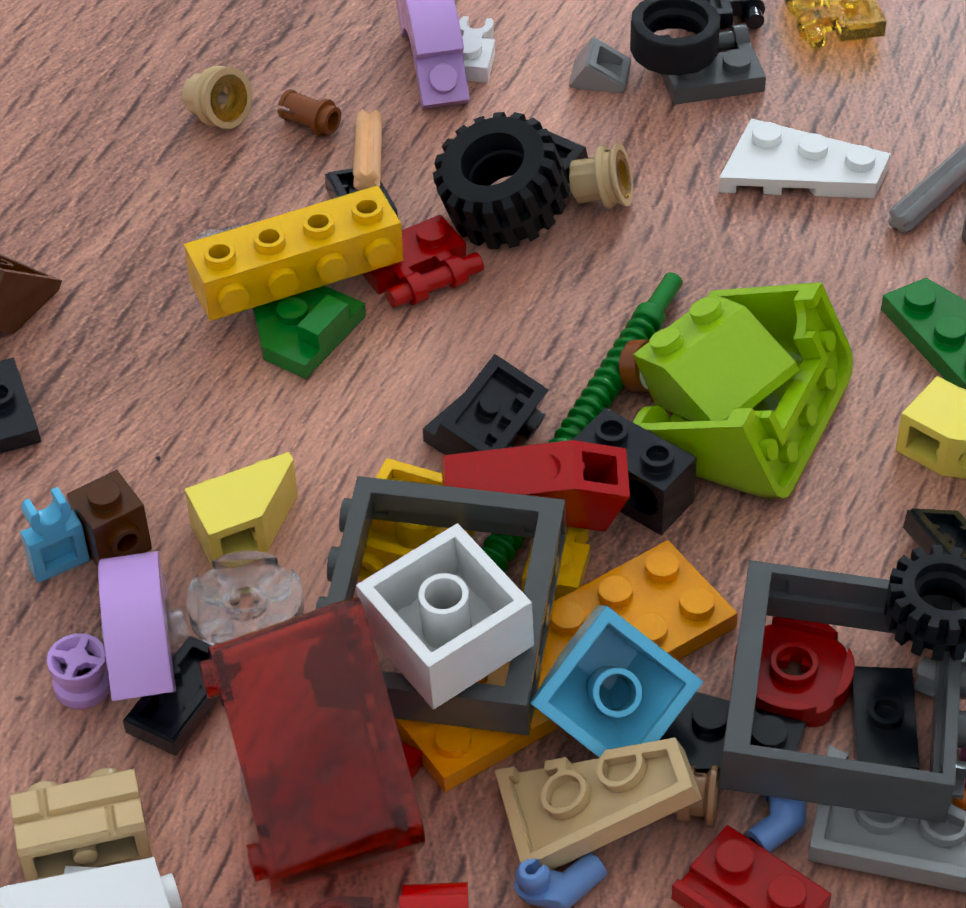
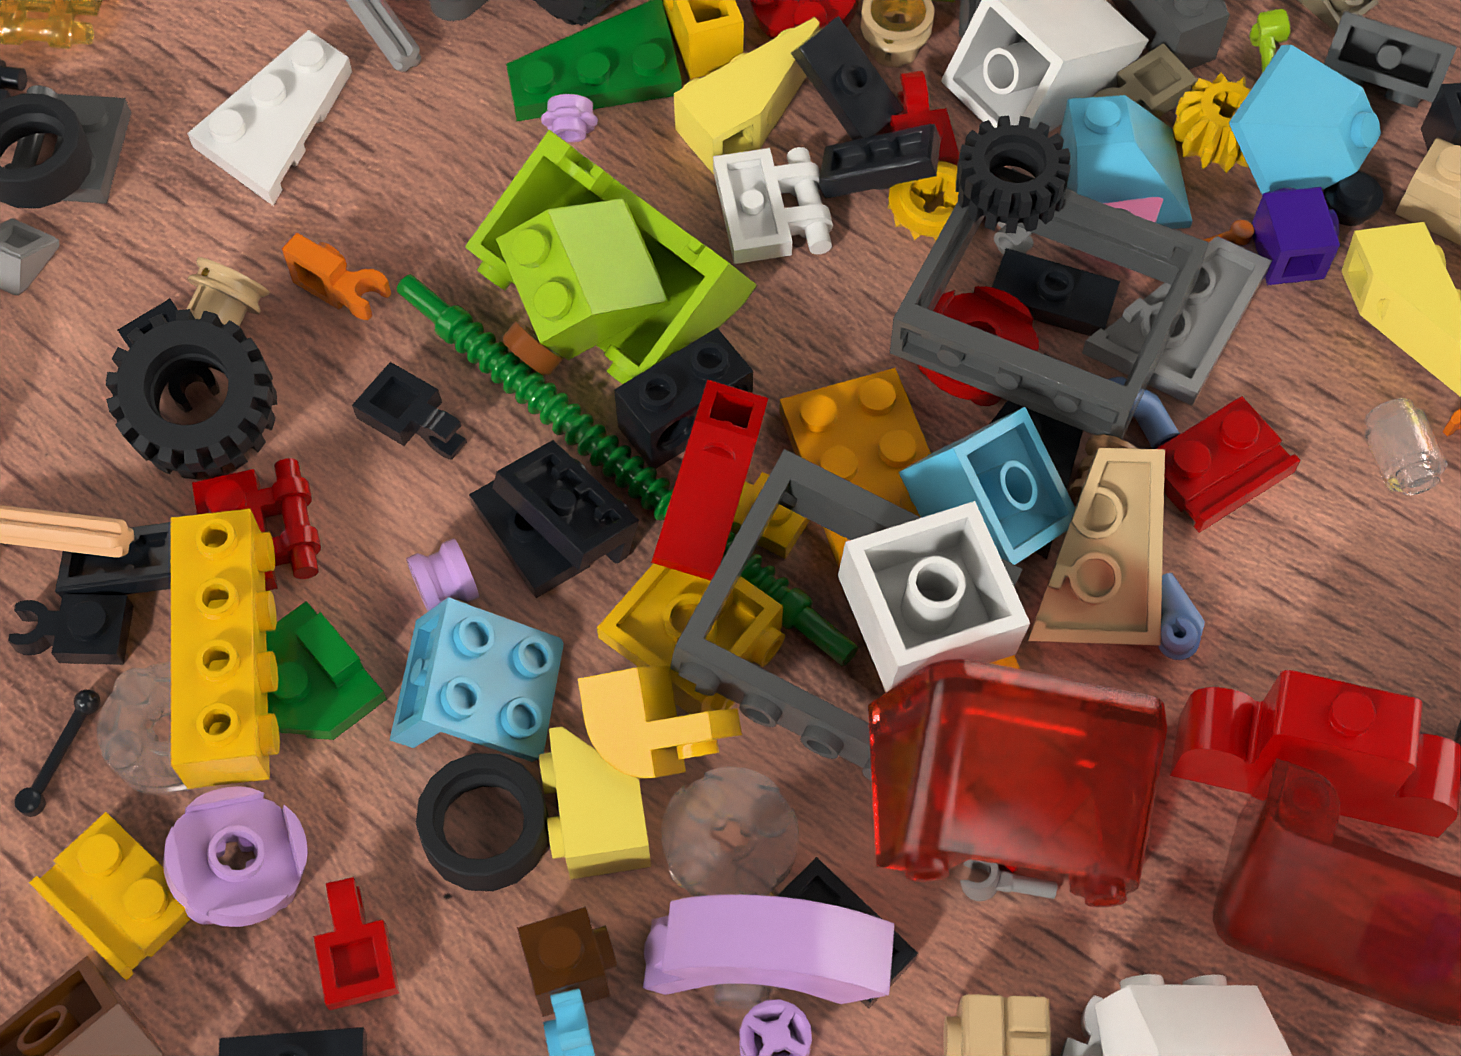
camera: 75 degrees left, 15 degrees up
none -> black plate [8,594,134,665]
none -> black hinge [14,689,101,817]
none -> yellow plate [29,812,191,981]
none -> lavender plate [163,786,308,927]
none -> orange plate [282,232,392,320]
none -> red plate [313,877,400,1011]
none -> black plate [352,362,467,460]
none -> medium azure bracket [390,597,564,762]
none -> lavender wheel [406,538,479,611]
none -> black tyre [416,753,549,892]
none -> lavender plate [541,94,598,142]
none -> yellow brick [578,665,742,778]
none -> white plate [713,147,833,264]

